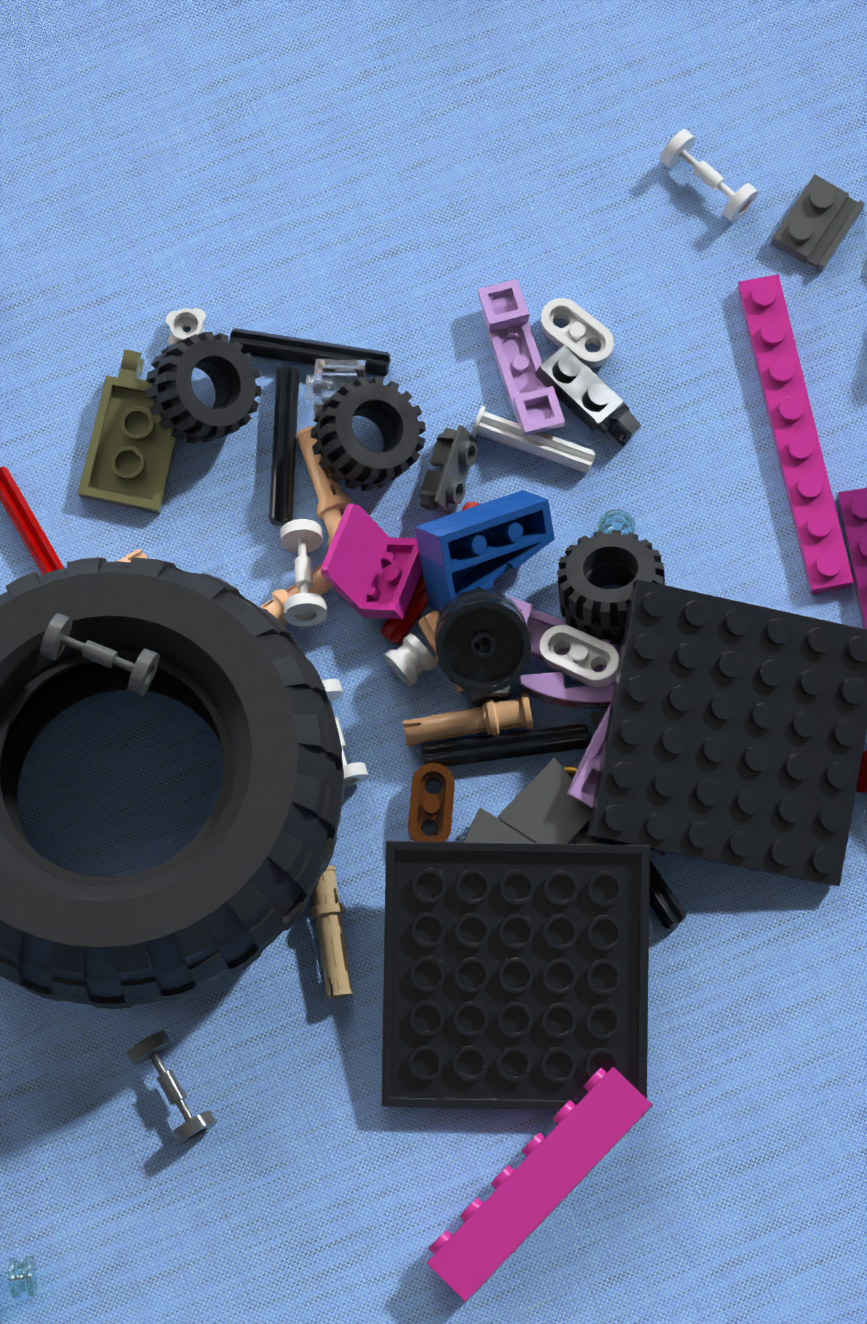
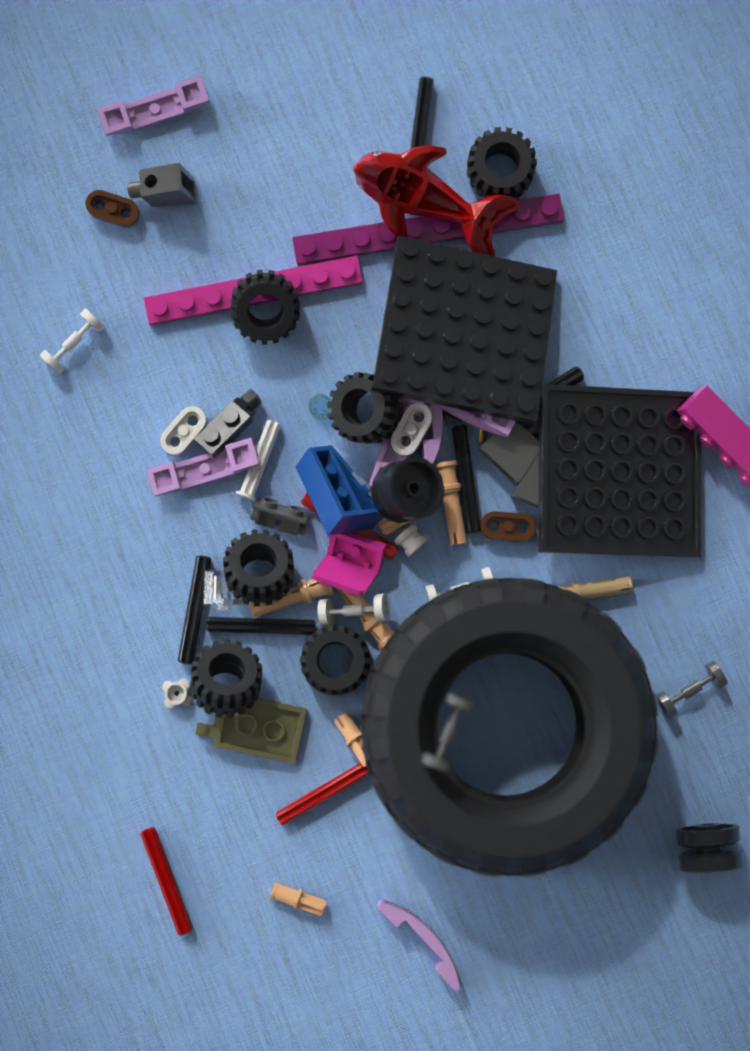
camera: 90 degrees left, 10 degrees up
dark grey plate [771,174,865,273] -> none
none -> black tyre [231,269,300,345]
none -> black tyre [300,625,371,696]

